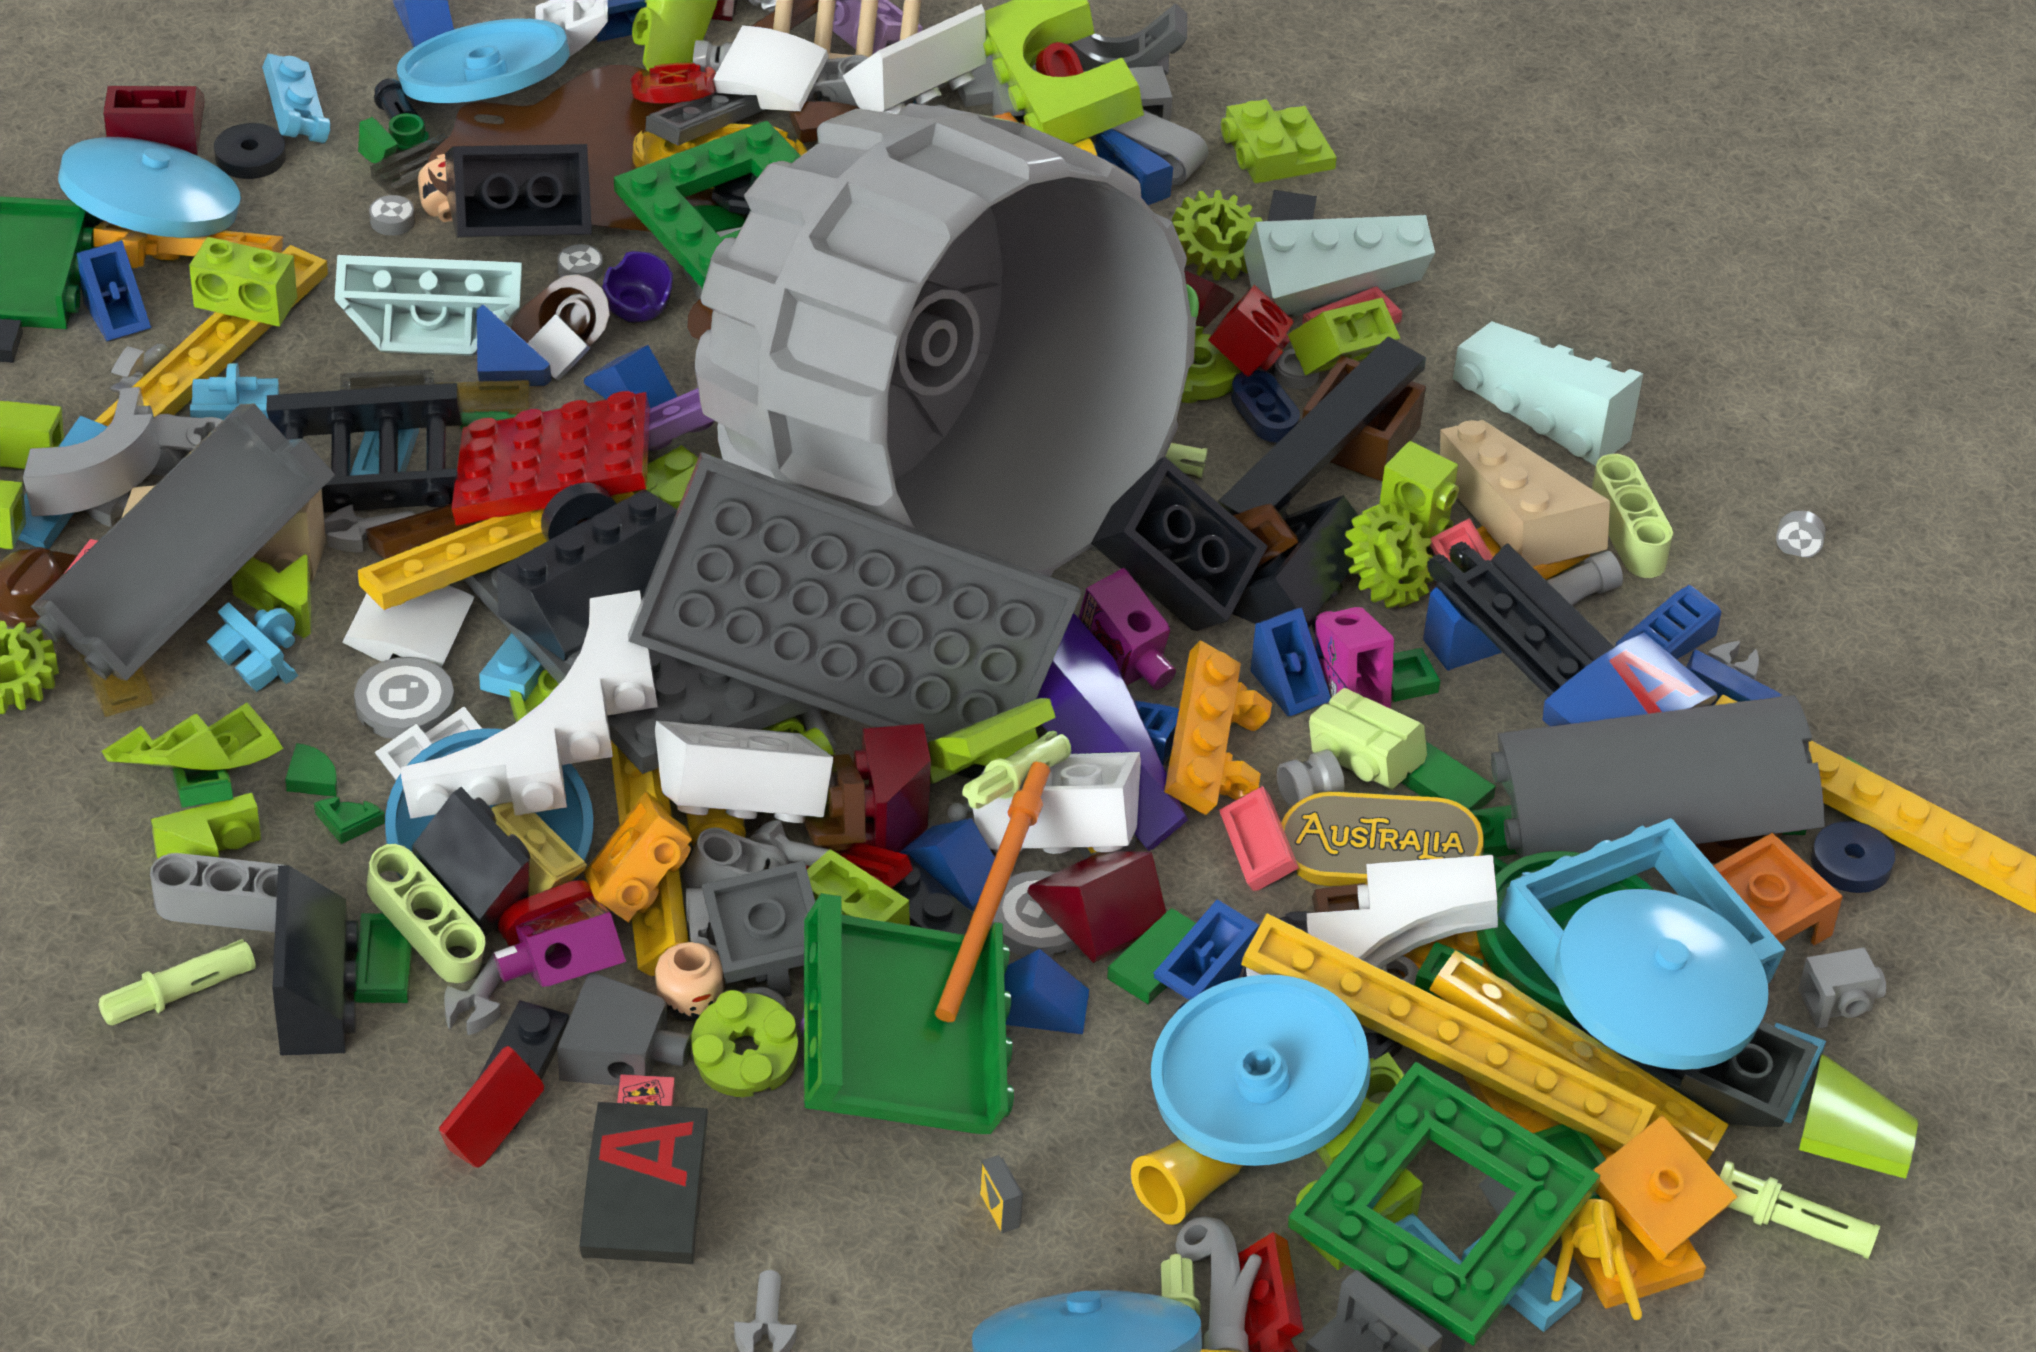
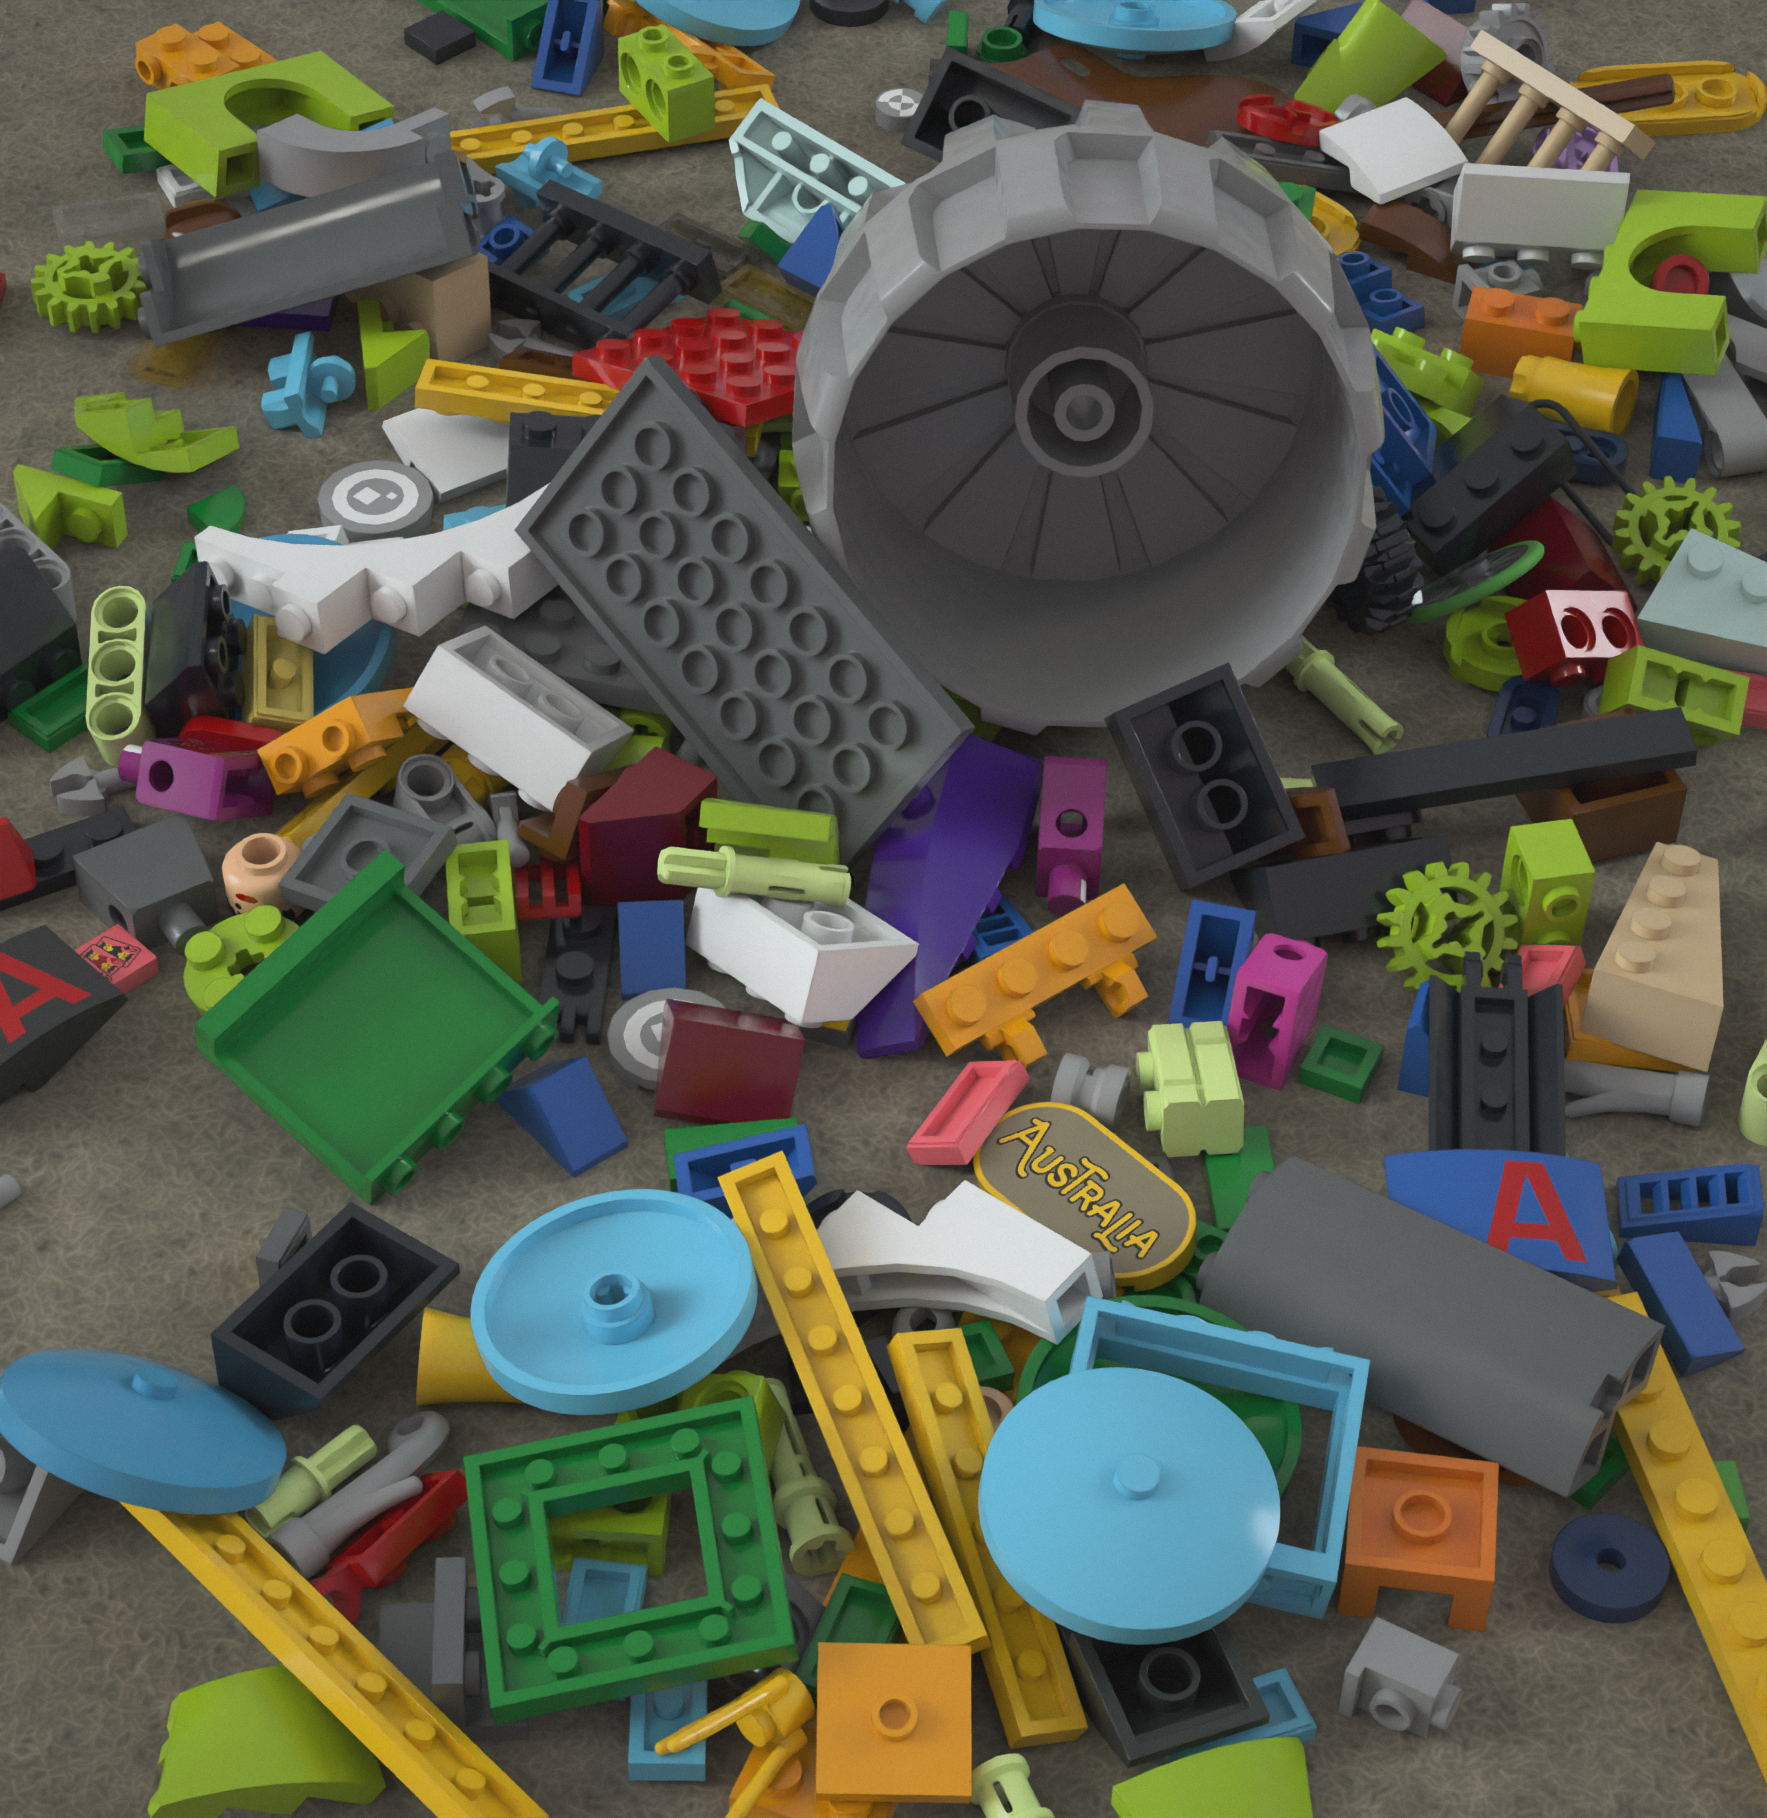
camera: 45 degrees right, 0 degrees up
orange bar [935,762,1051,1022] -> none
none -> black slope [210,1202,460,1421]
none -> green tile [737,221,791,265]

